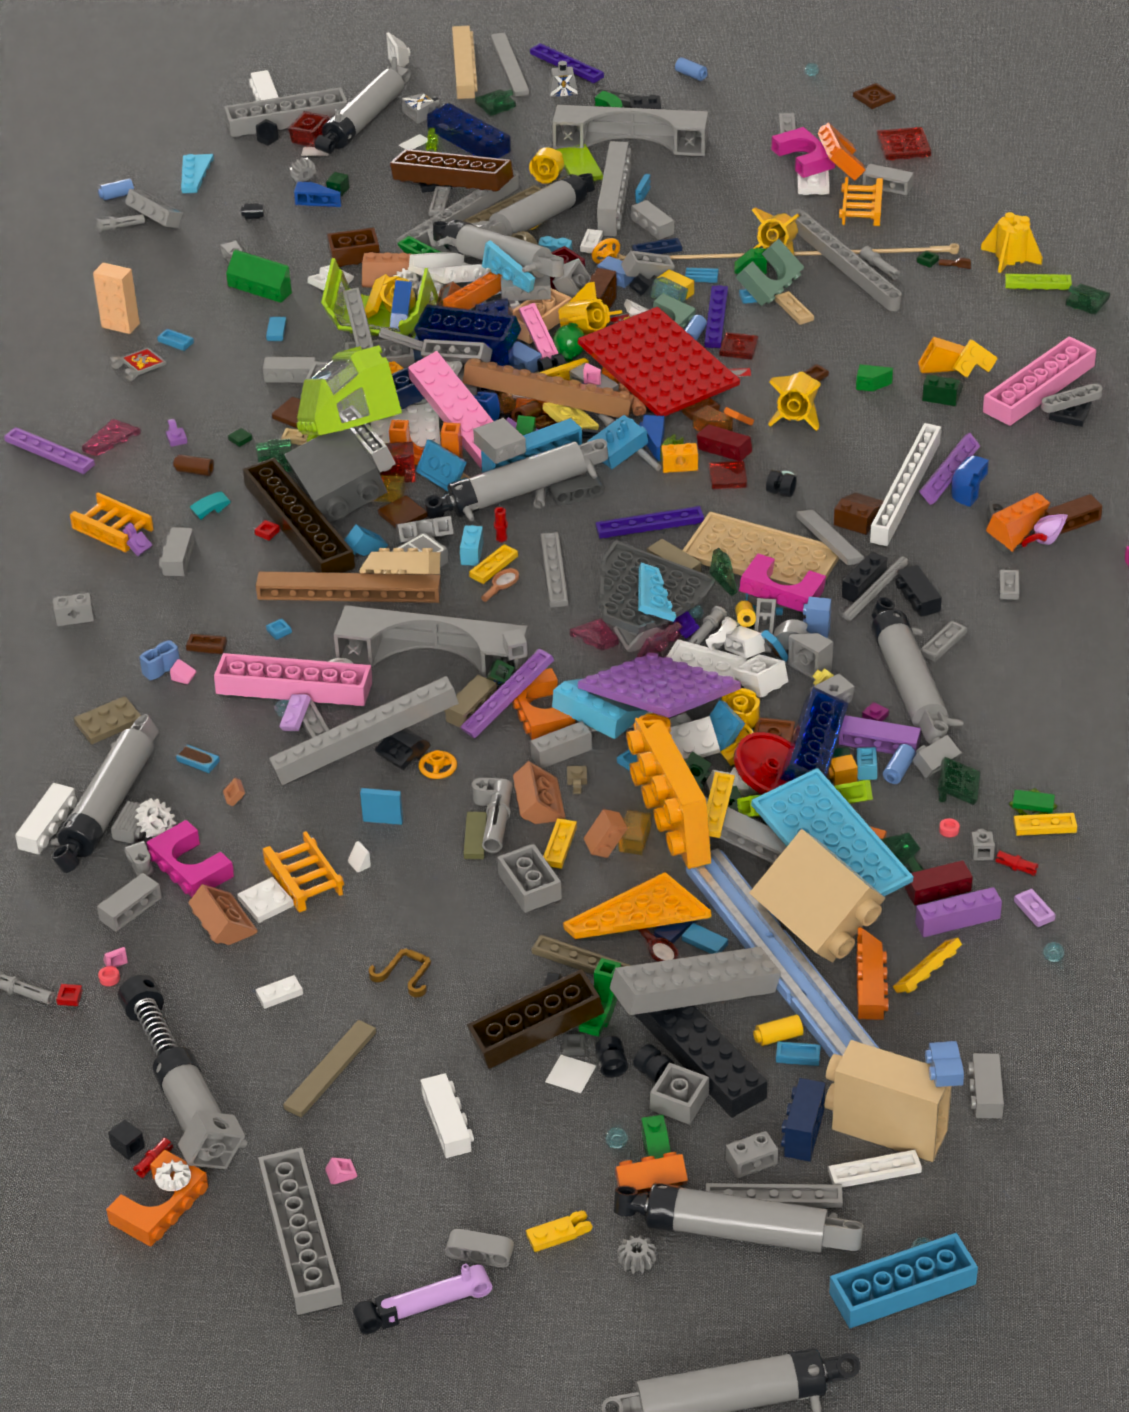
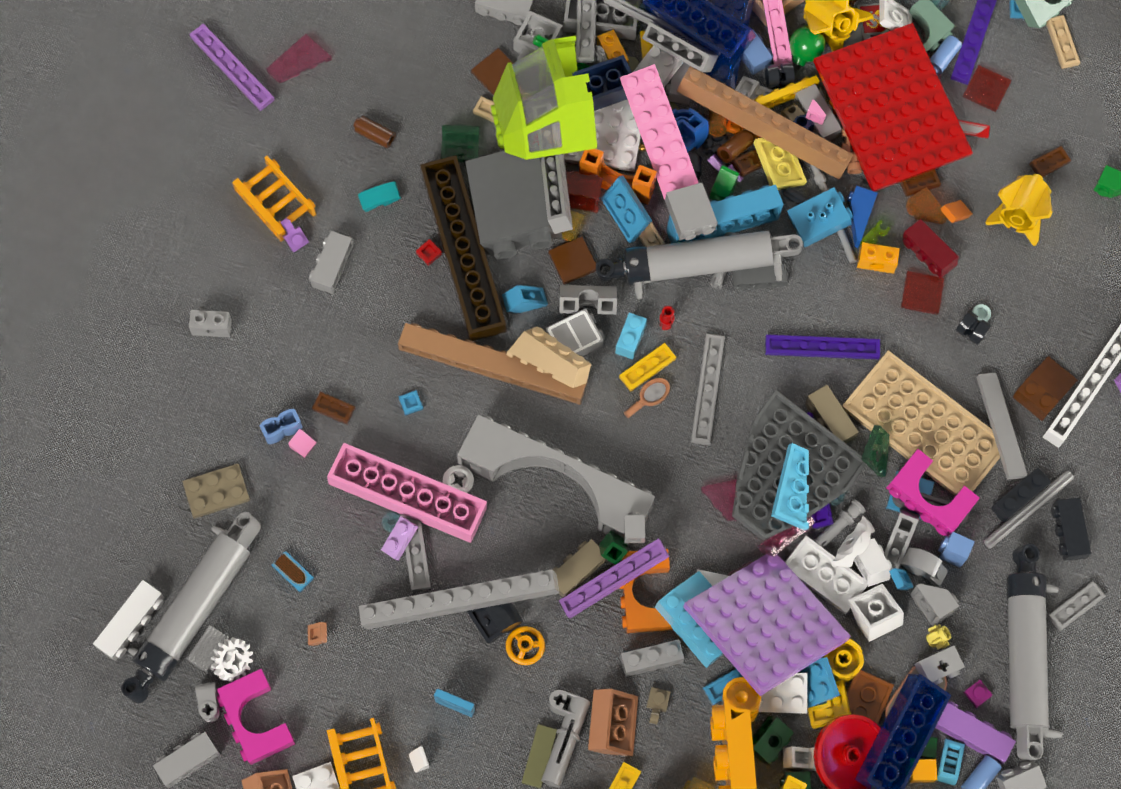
camera: 10 degrees right, 30 degrees up
medium lavender plate [166,419,187,447] -> none
dark green tile [228,428,253,447] -> none
yellow brick [735,600,756,627] -> none

